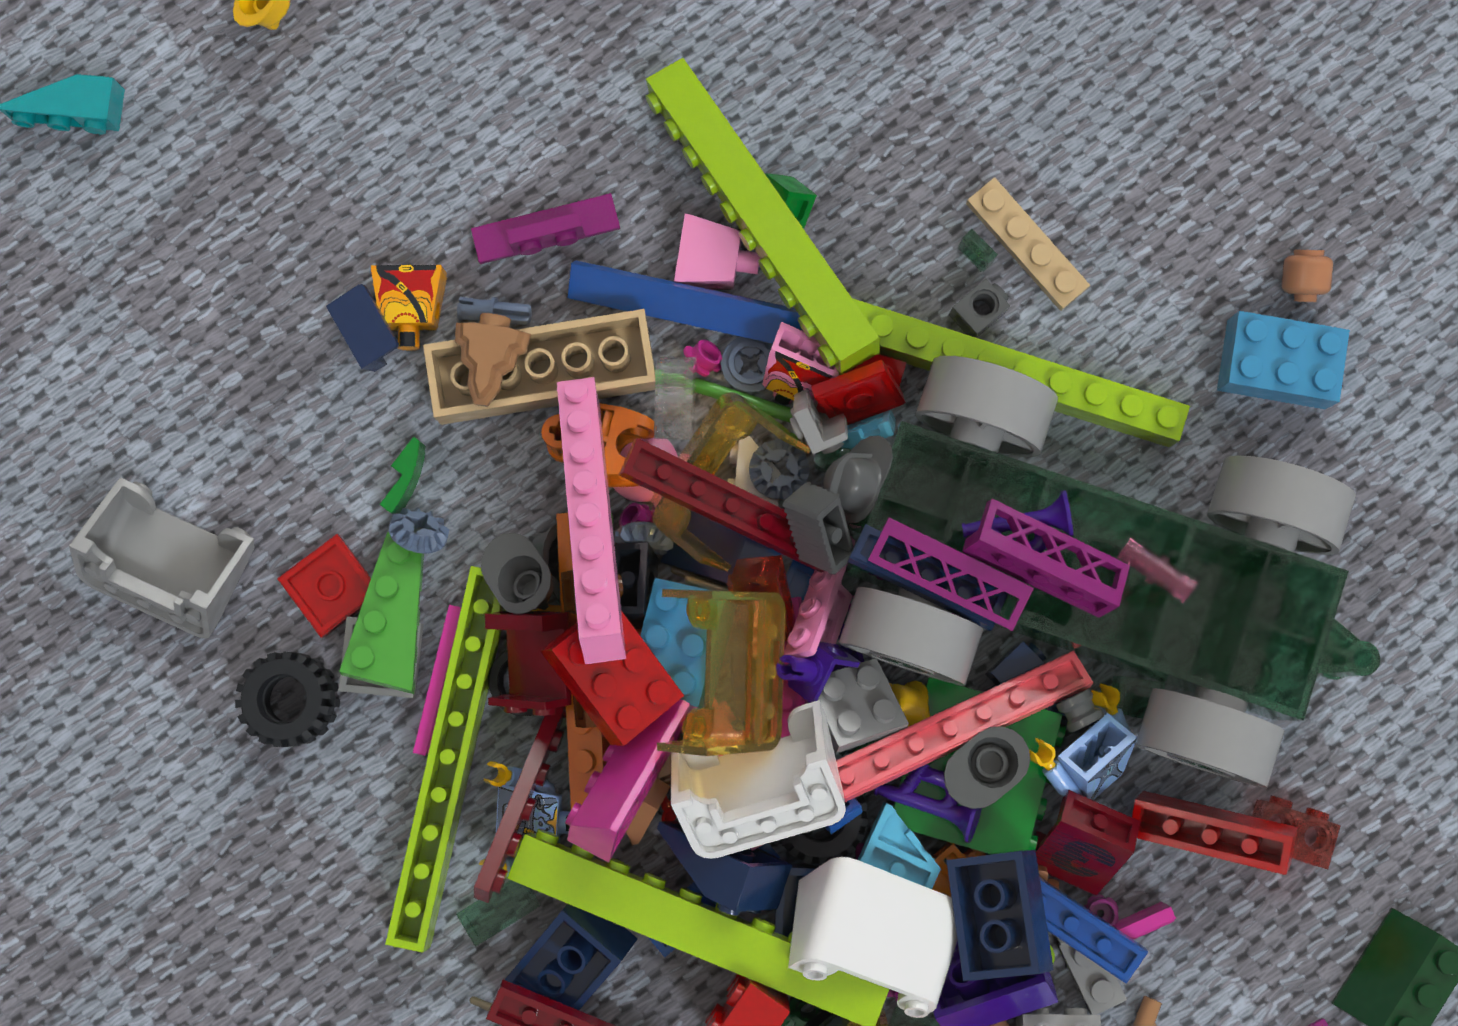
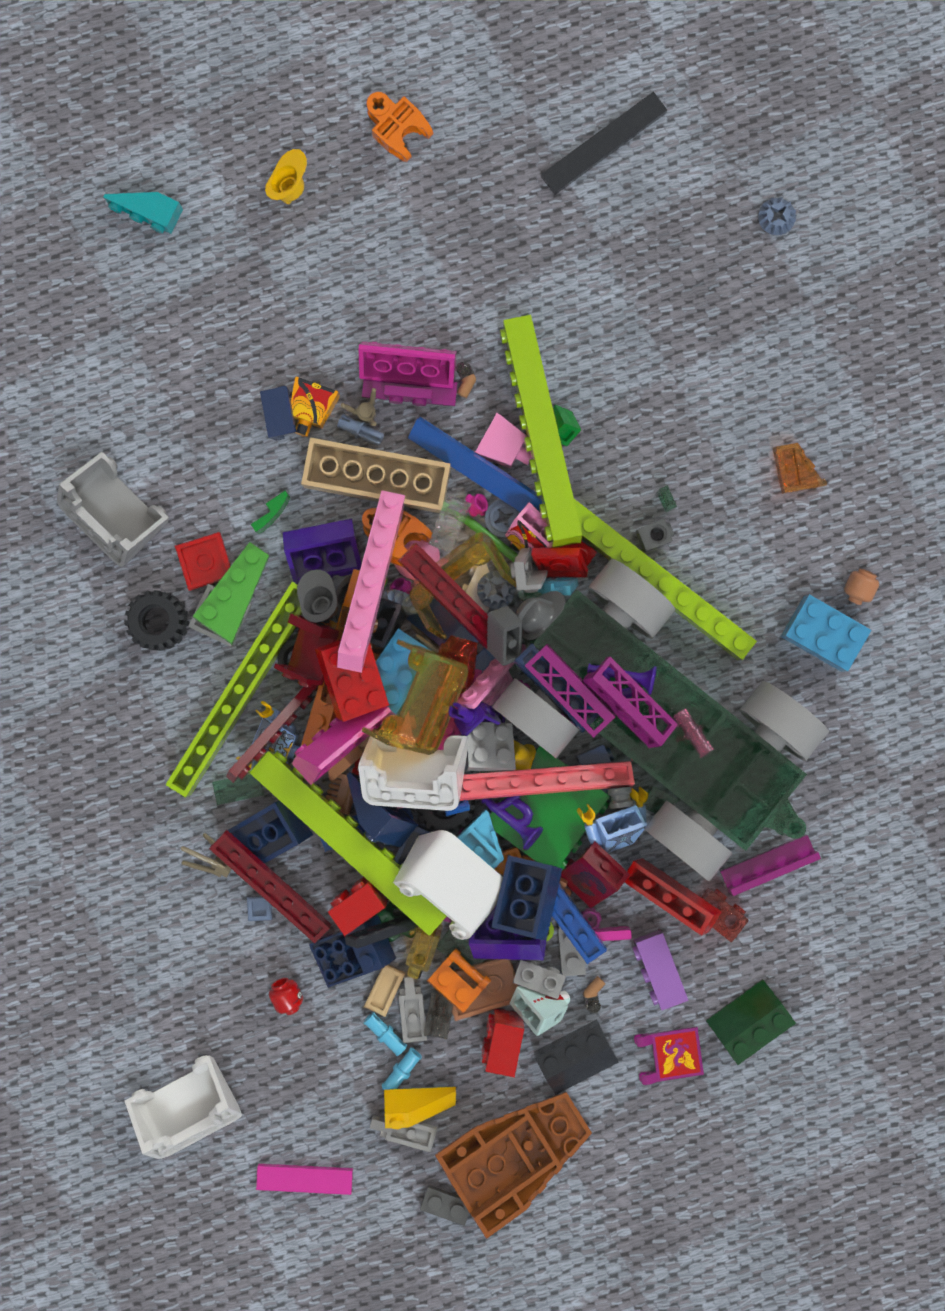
camera: 25 degrees right, 5 degrees up
sand blue gear [388,507,449,553] -> none
dark pink tile [413,605,461,756] -> none
medium nougat rock [455,313,531,407] -> none
dark grey piece [944,726,1030,809] -> none
tan plate [966,177,1090,311] -> none
none -> dark purple slope [283,518,362,585]
none -> nougat piece [325,774,353,815]
none -> dark tan plant [341,388,376,426]
none -> dark pink slope [358,342,457,388]
none -> arm [456,362,476,399]
none -> medium lavender brick [632,930,689,1010]
none -> magenta fence [720,834,821,896]
none -> clear orange wing [773,443,827,494]

